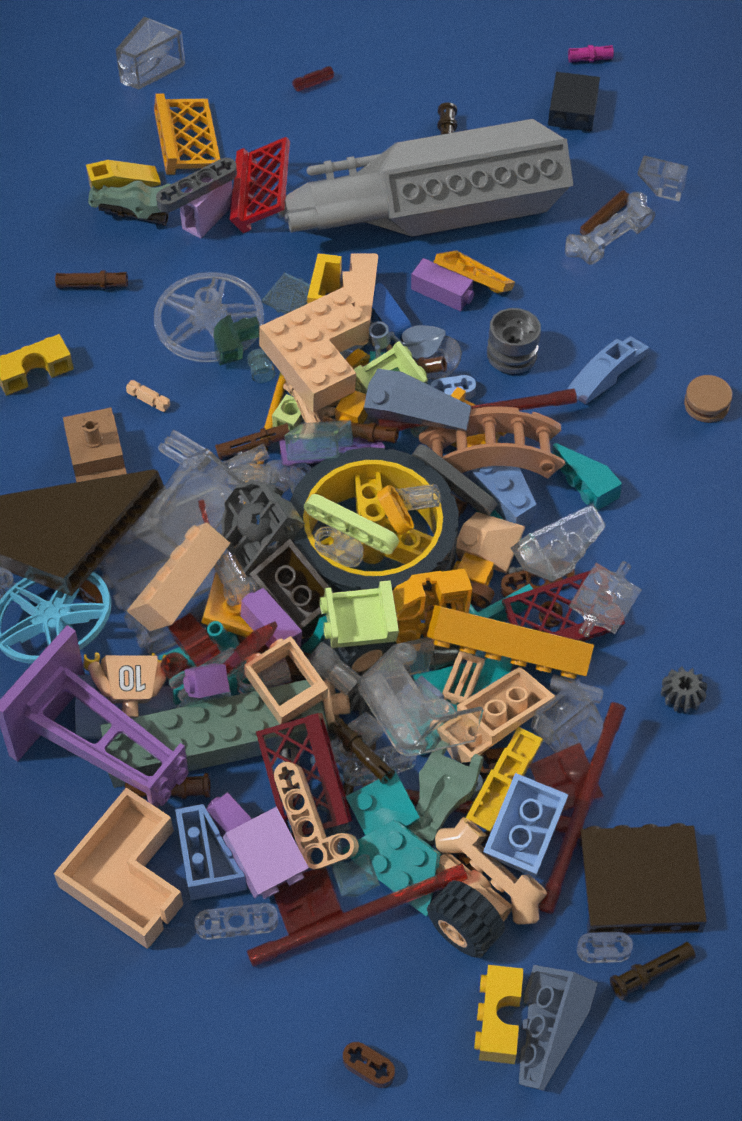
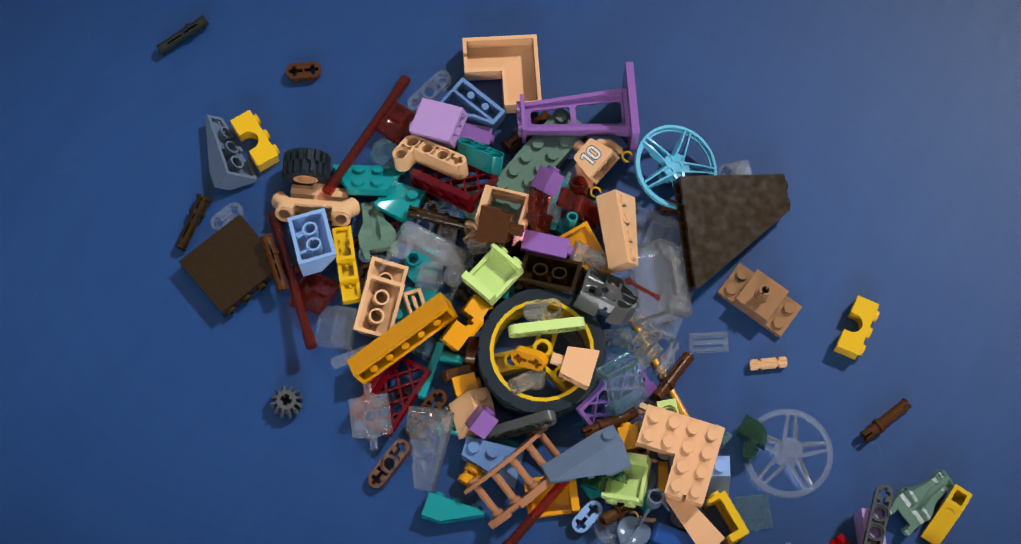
camera: 135 degrees right, 15 degrees up
none -> reddish brown pin [260,233,289,292]
none -> reddish brown beam [368,439,412,489]
none -> teal beam [456,138,504,175]
none -> light orange wheel [457,462,484,487]
none -> medium lavender brick [465,405,499,439]
none -> reddish brown torso [475,204,524,243]
none -> light nougat torso [550,346,600,390]

